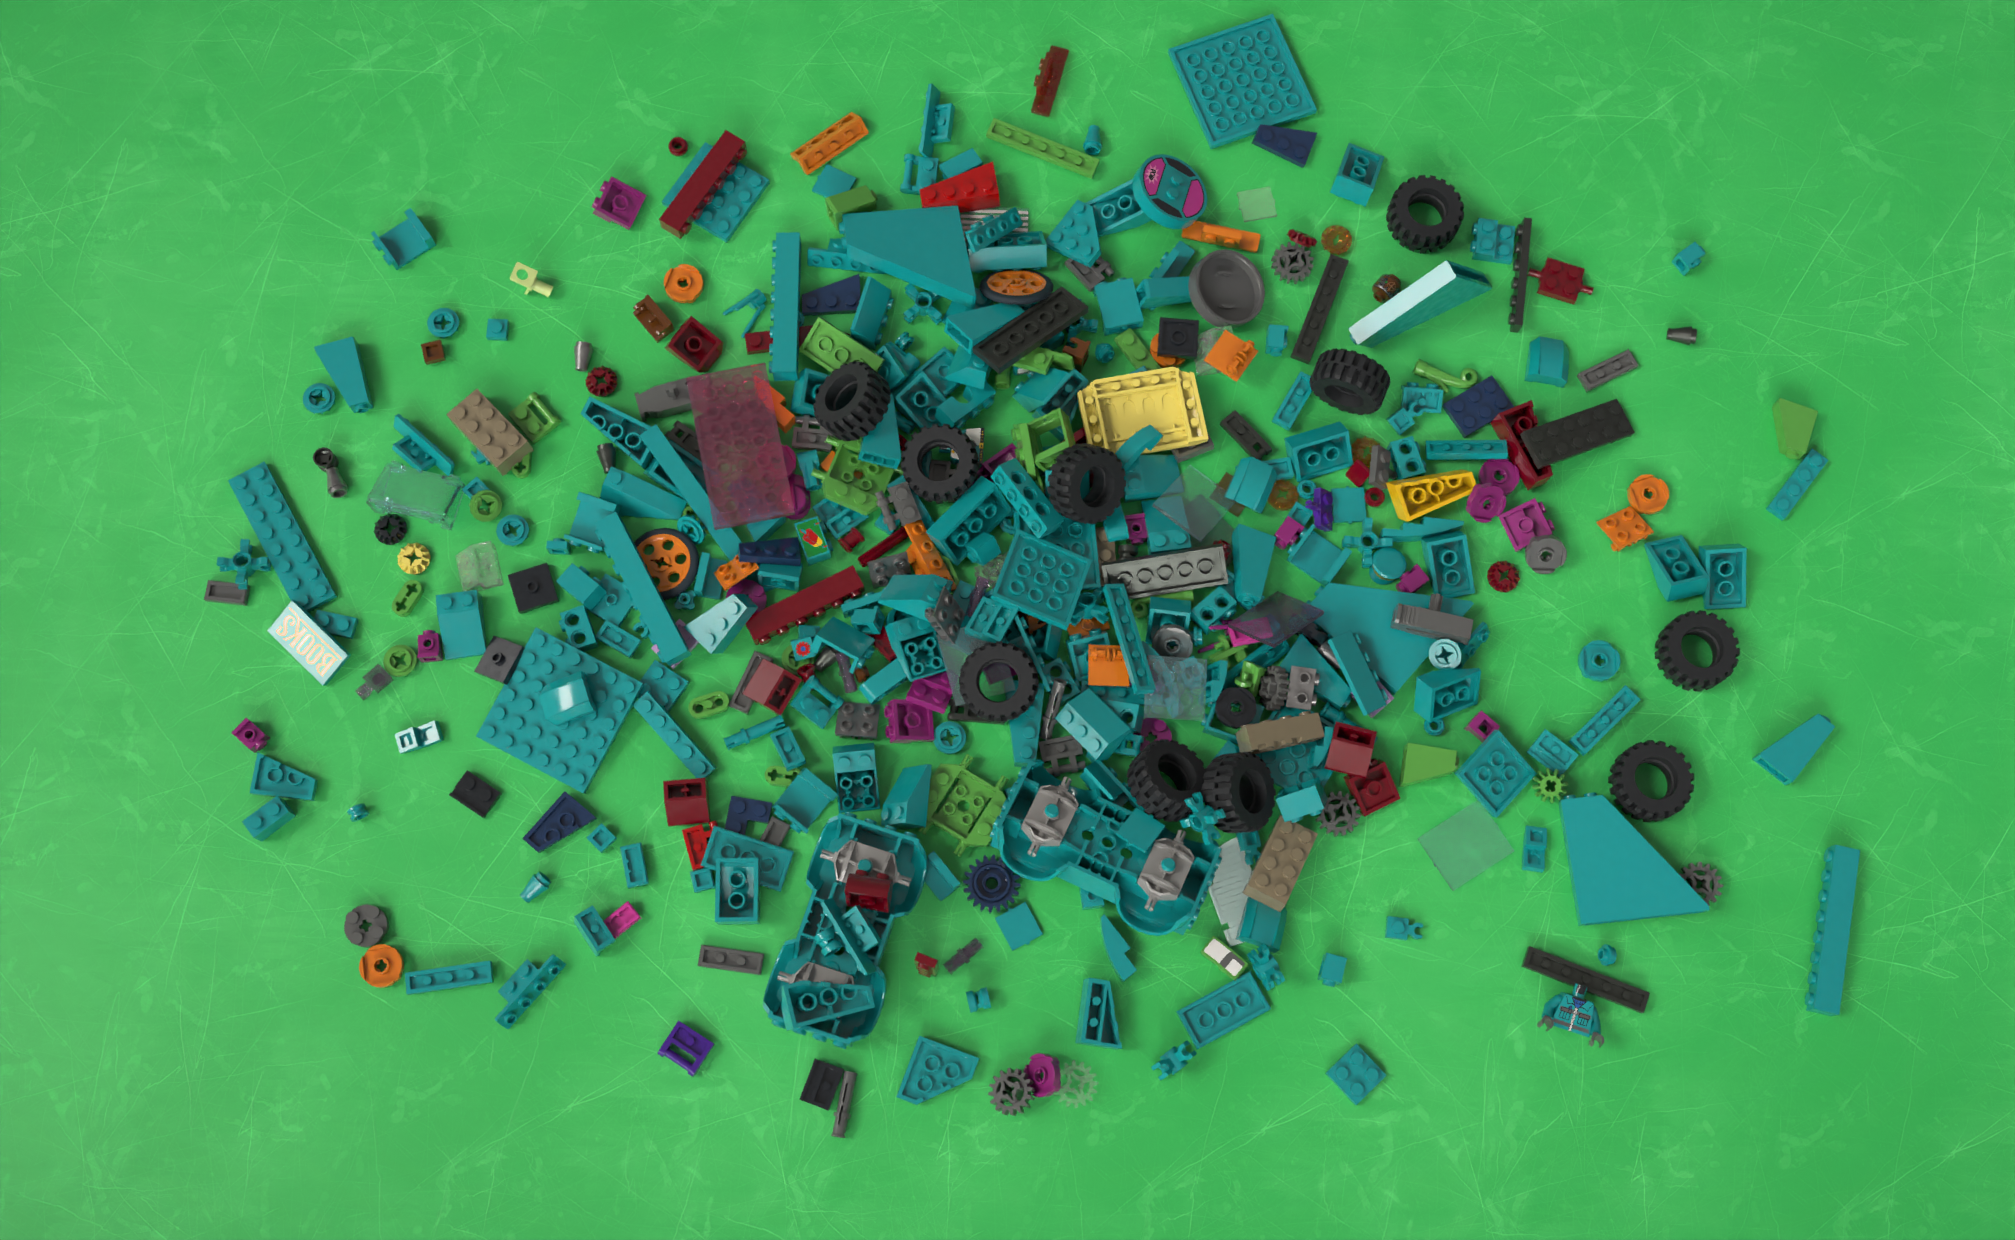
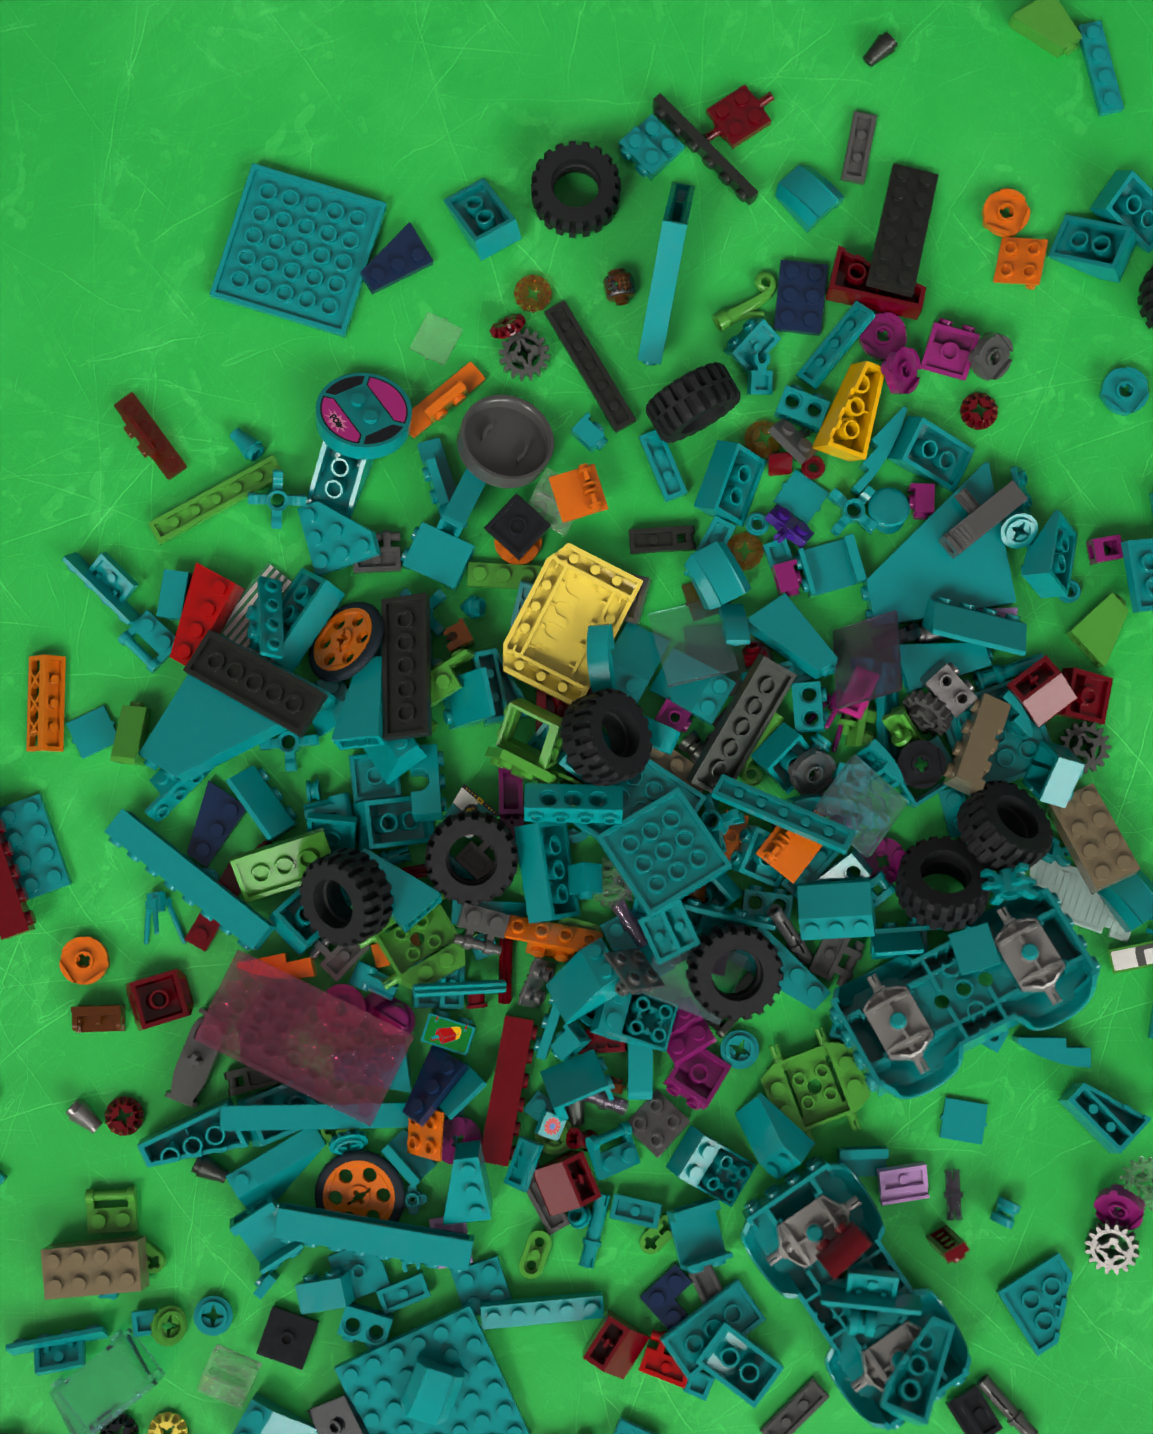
camera: 50 degrees left, 10 degrees up
dark blue gear [963,855,1021,914] -> none
none -> pearl dark grey plate [183,630,328,738]
none -> teal pin [248,469,307,529]
none -> teal axle [412,980,506,997]
none -> teal plate [503,1136,544,1192]
none -> teal plate [568,1205,591,1229]
none -> teal slope [718,604,750,646]
none -> lavender plate [877,1161,929,1206]

